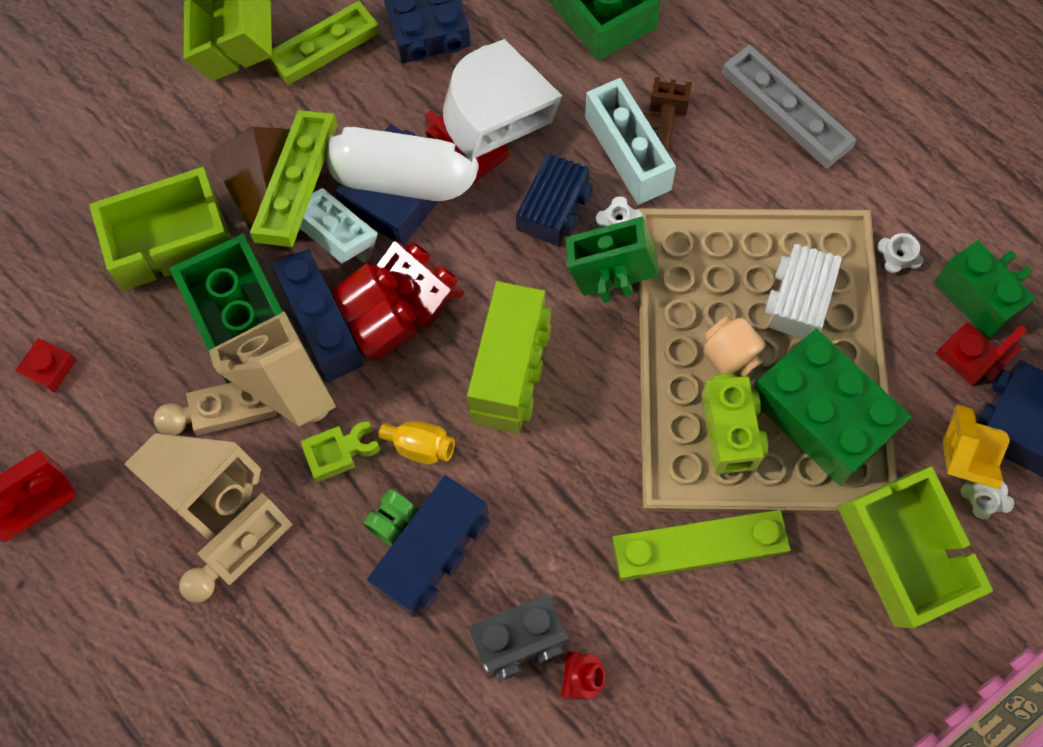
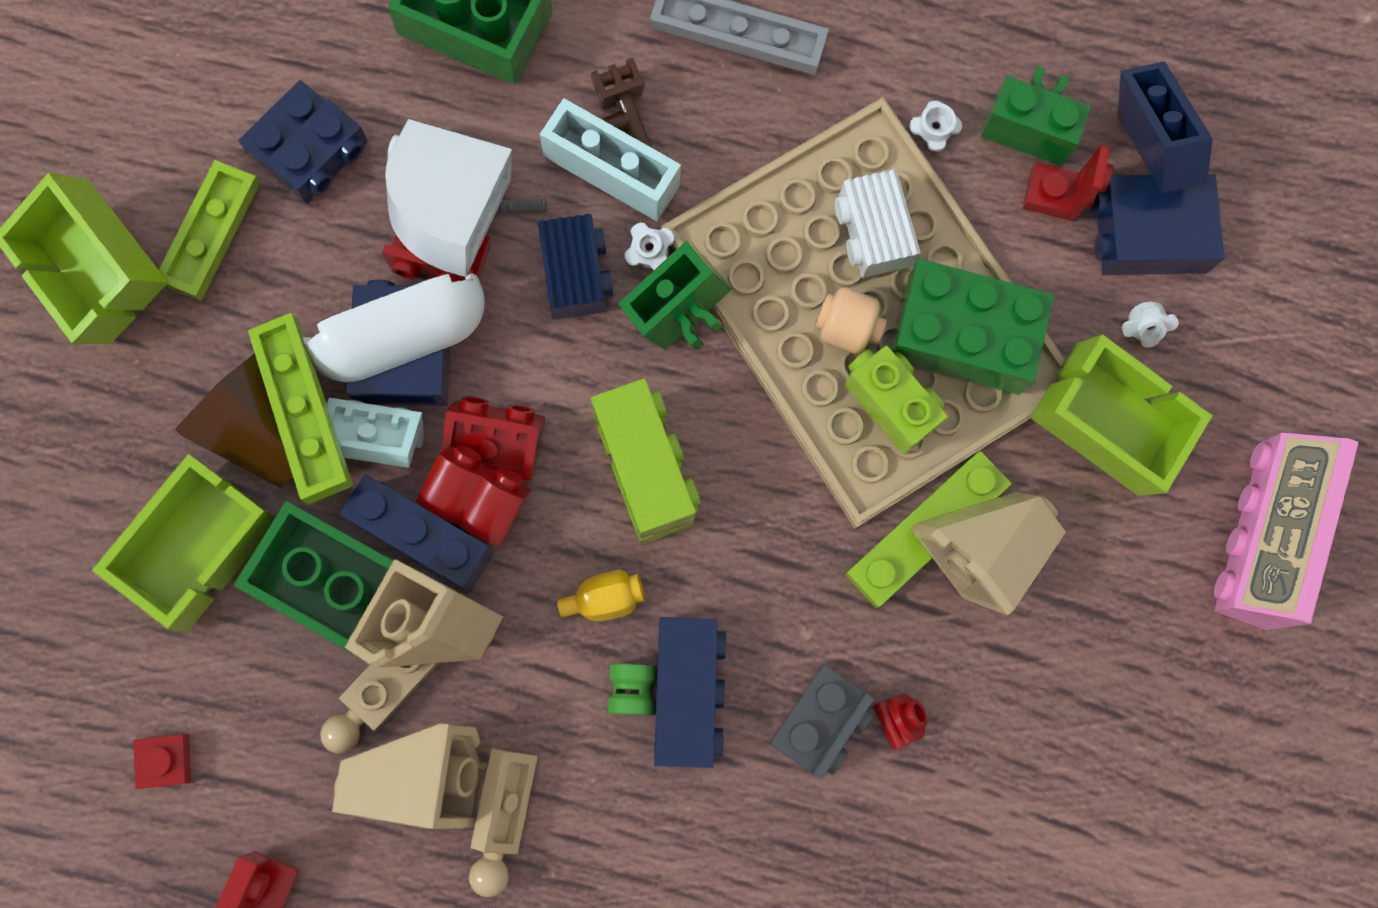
camera: 45 degrees left, 10 degrees up
lime plate [300,422,380,483] -> none
yellow panel [943,404,1010,489] -> none
none -> light grey leg [500,199,547,213]
none -> tan slope [910,492,1066,616]

